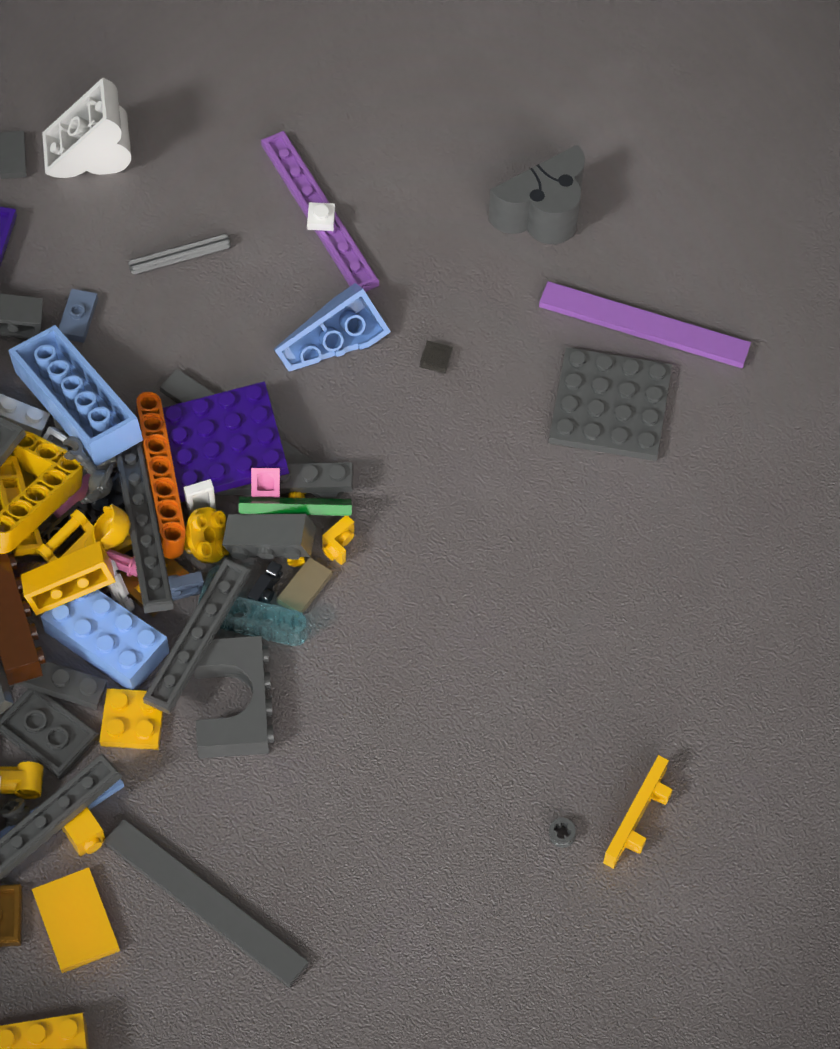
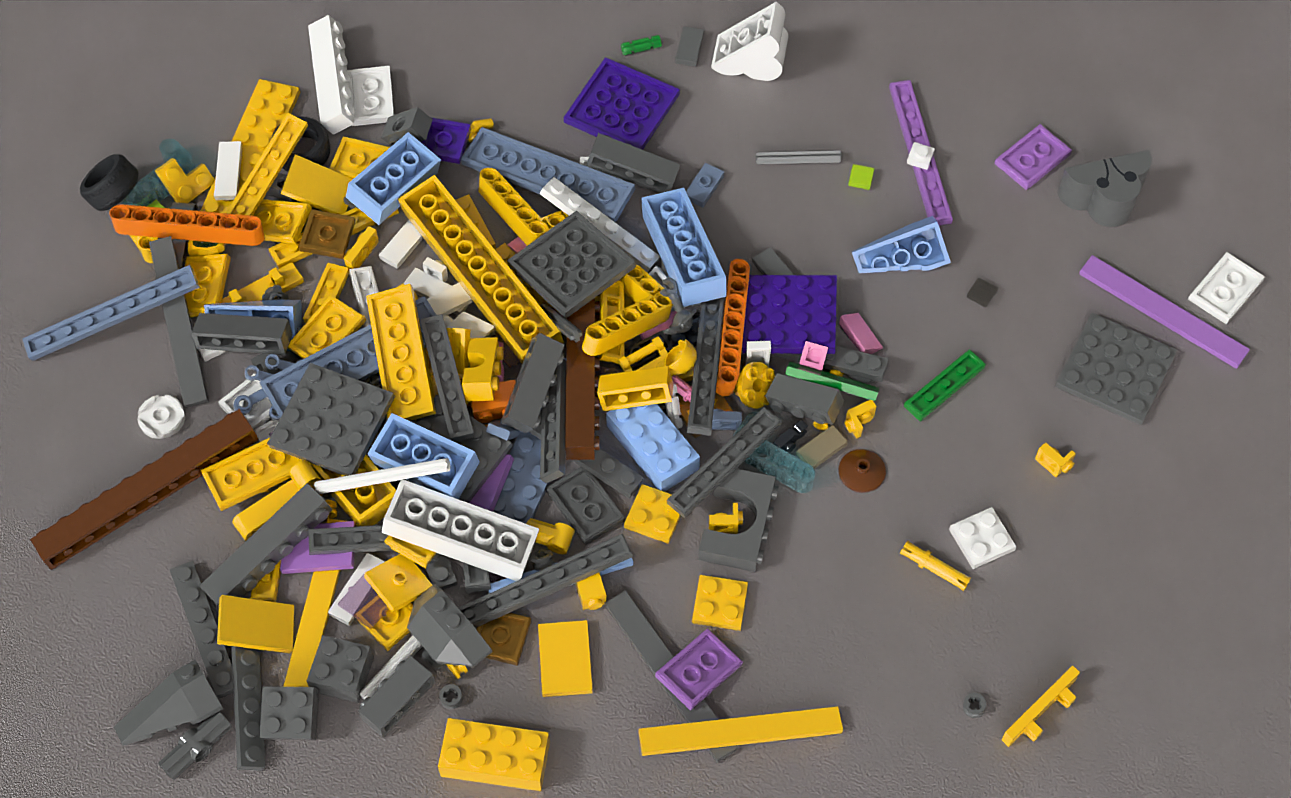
camera: 20 degrees right, 0 degrees up
none -> yellow tile [638,706,843,756]
none -> medium lavender tile [655,628,743,711]
none -> yellow plate [692,575,748,631]
none -> yellow bracket [709,503,743,534]
none -> reddish brown dish [838,449,886,493]
none -> bright pink slope [839,313,883,354]
none -> lime tile [848,164,874,190]
none -> yellow pin [900,540,971,591]
none -> green tile [904,349,986,422]
none -> white plate [949,507,1016,569]
none -> medium lavender tile [995,124,1072,190]
none -> yellow bracket [1035,442,1076,477]
none -> white tile [1188,252,1265,324]

